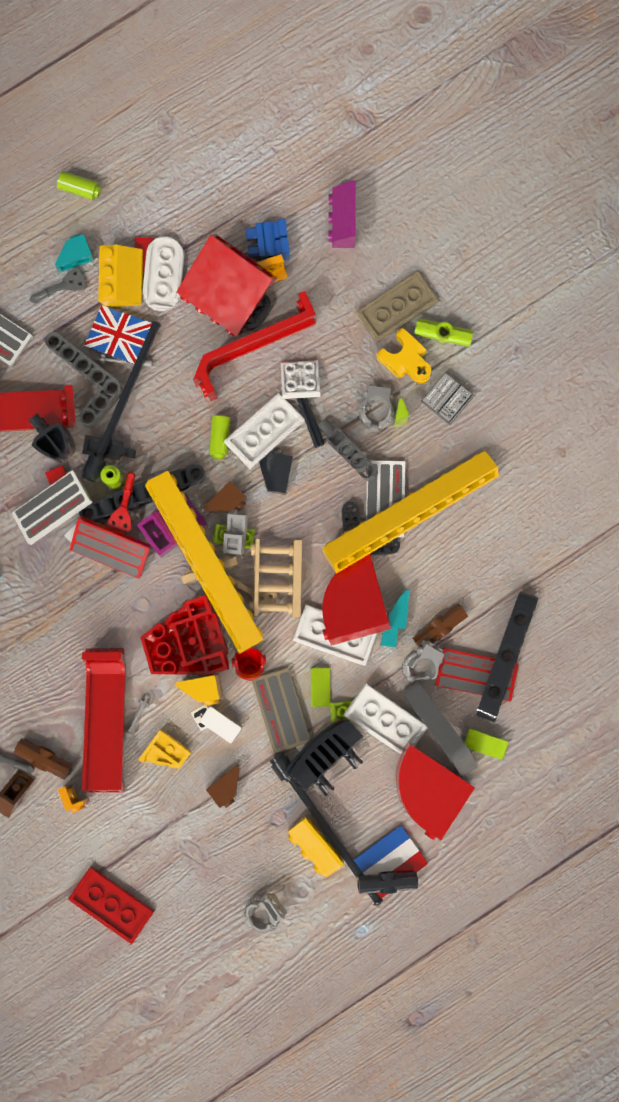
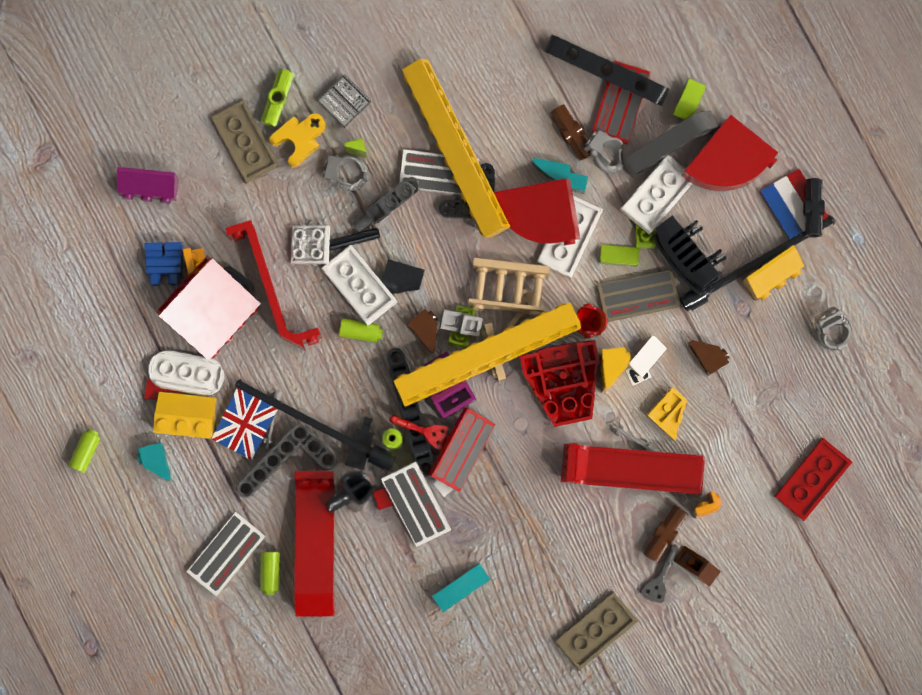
camera: 90 degrees left, 0 degrees up
dark grey piece [30,267,87,303] -> none

